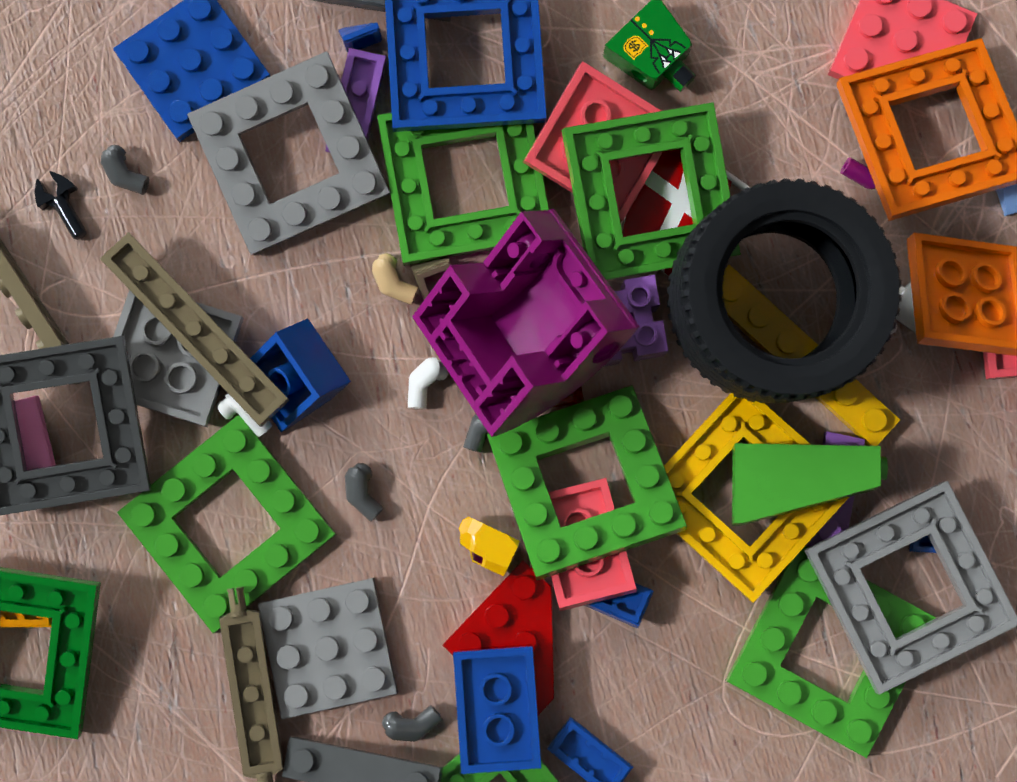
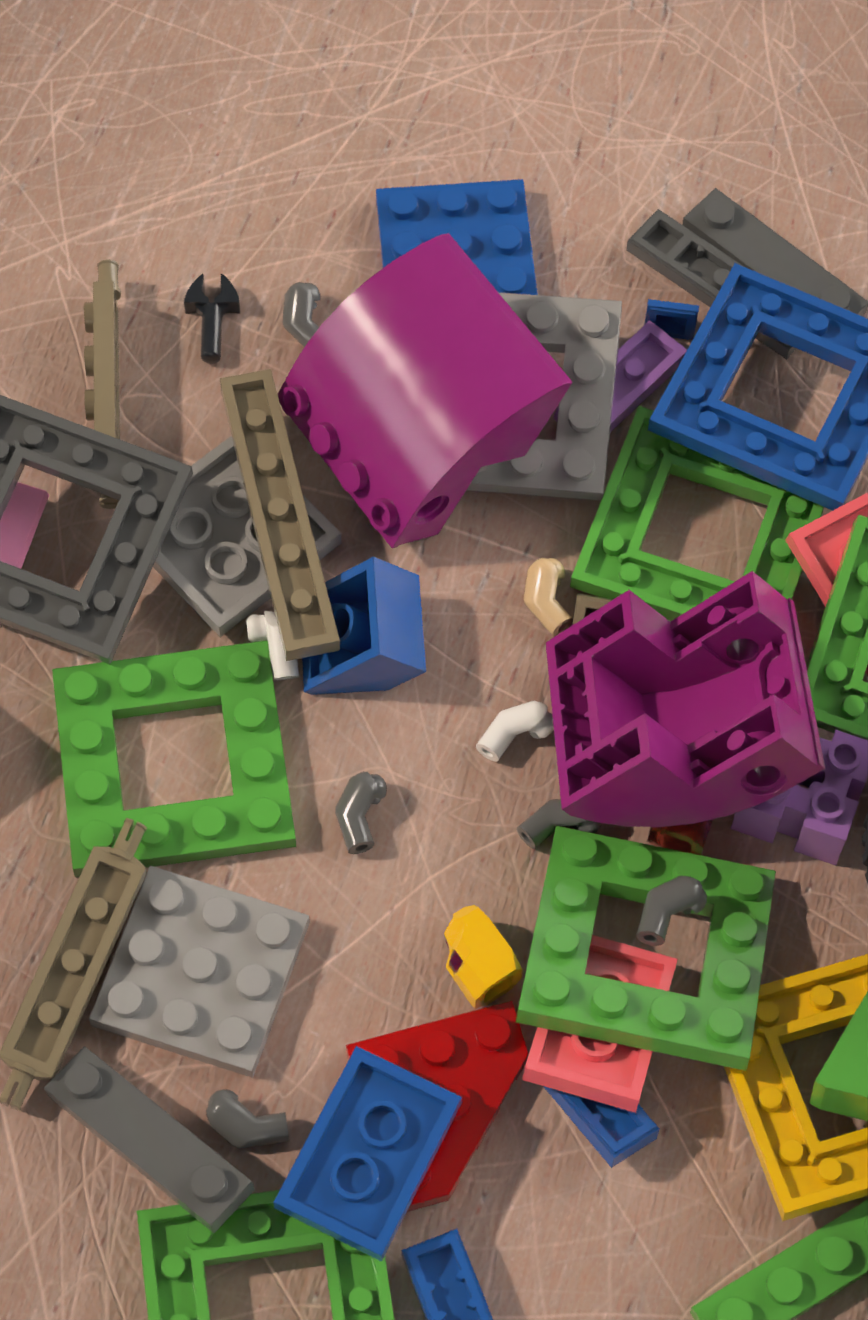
camera: 30 degrees right, 20 degrees down
none -> magenta slope [277,233,573,548]
none -> dark grey arm [637,876,707,946]

